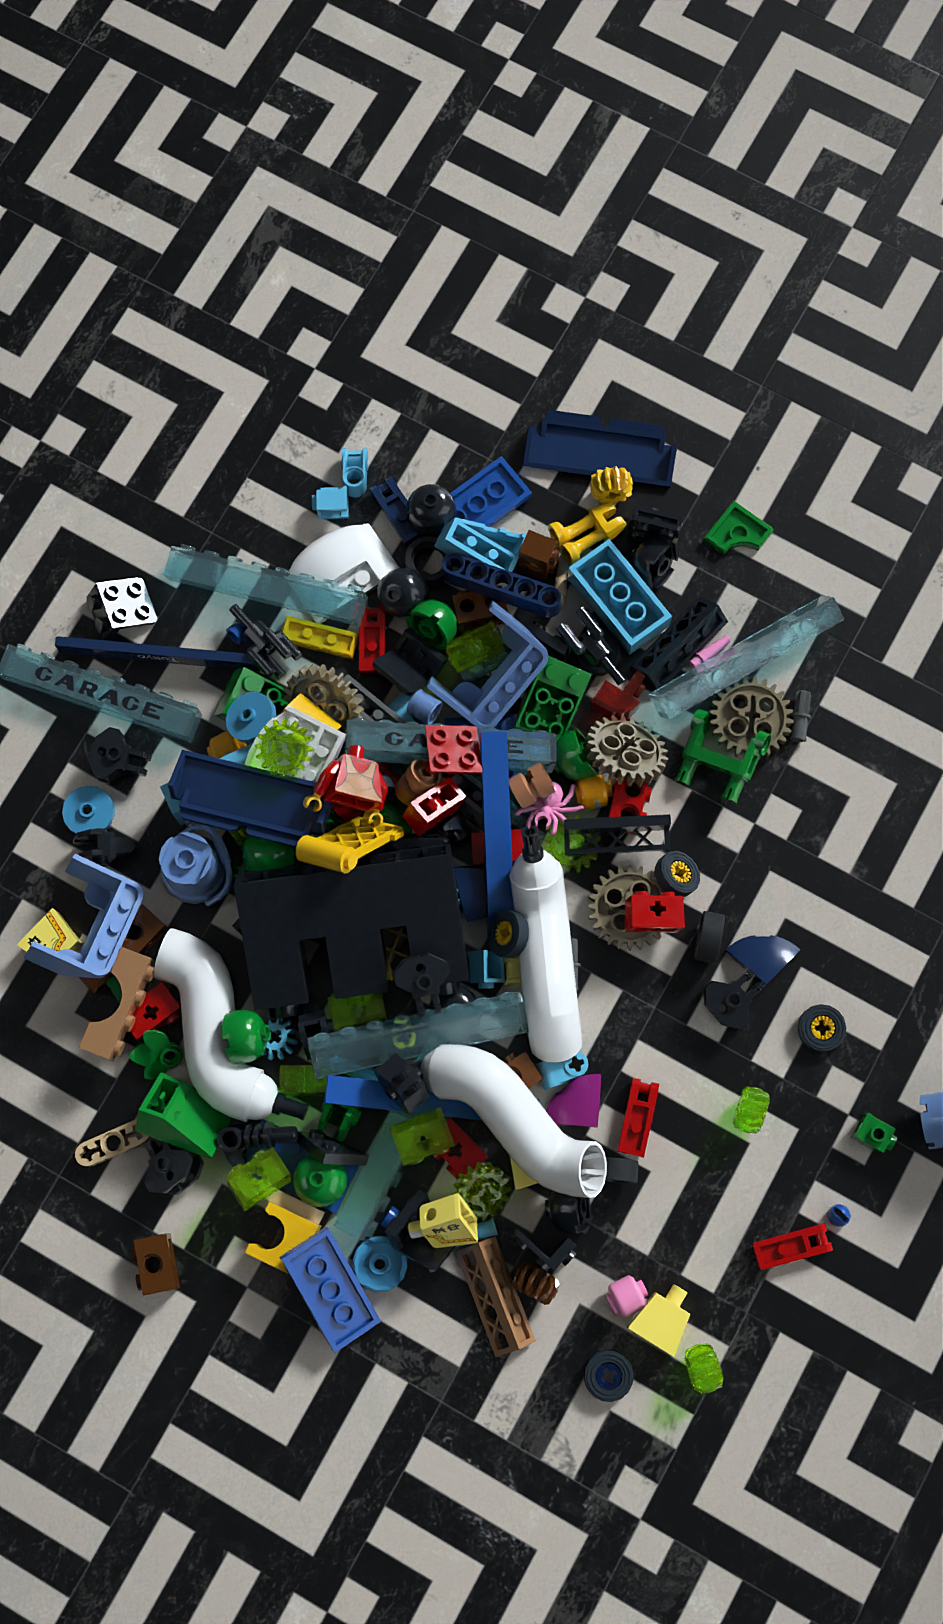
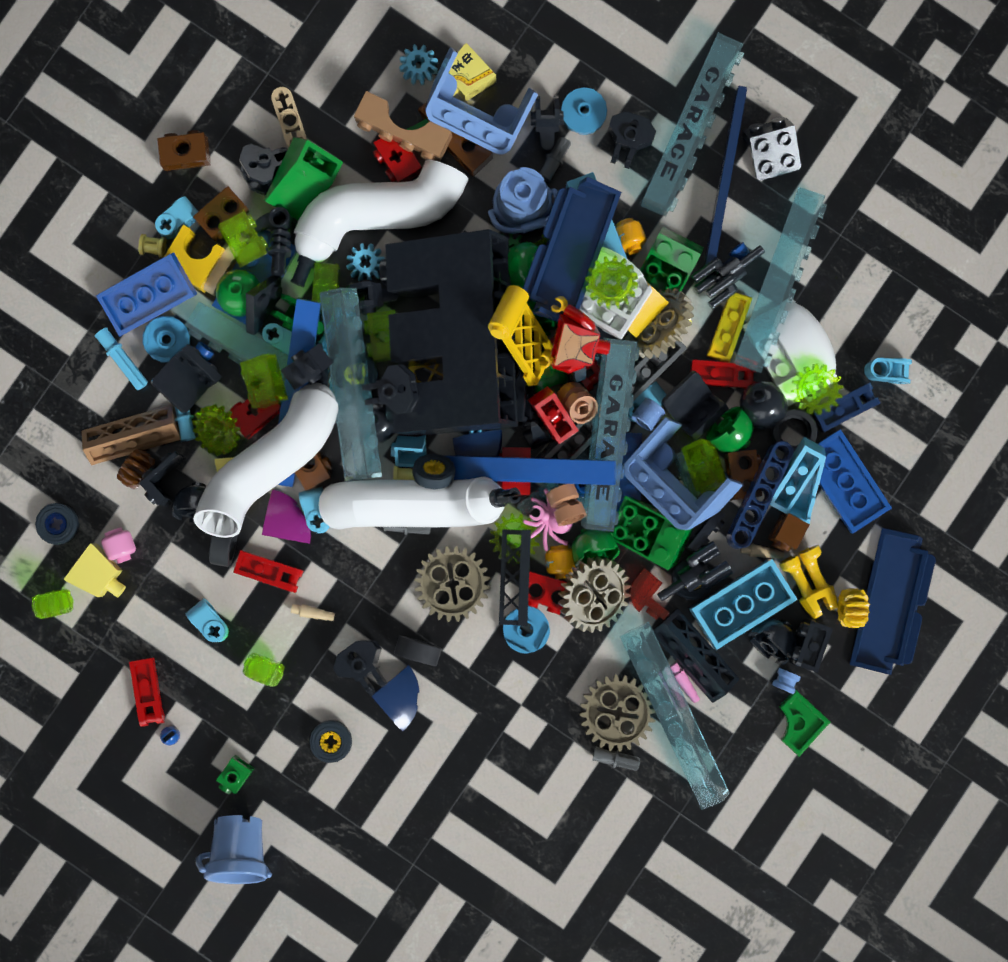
camera: 90 degrees right, 10 degrees up
green plate [129,1030,183,1079] -> none
green cylinder [222,1010,271,1065] -> none
dark azure plate [226,692,276,743] -> none
medium azure window [312,486,349,519] -> none
black cylinder [406,484,456,536] -> none
light yellow torso [408,1193,478,1248] -> none
hinge [425,725,482,775] -> none
red brick [625,891,685,933] -> none
black bush [655,851,700,897] -> none
green connector [674,709,771,804] -> none
none -> medium azure axle [94,327,148,390]
none -> light yellow bush [138,234,167,258]
none -> medium azure piece [155,196,199,240]
none -> medium azure piece [185,598,229,642]
none -> reddish brown brick [193,186,250,242]
none -> medium azure piece [262,323,292,356]
none -> tan animal [291,604,335,621]
none -> medium azure gear [399,44,438,85]
none -> dark azure plate [503,606,550,653]
none -> dark grey axle [539,137,571,183]
none -> medium blue wheel [772,668,801,694]
none -> clear neon green gear [791,364,844,415]

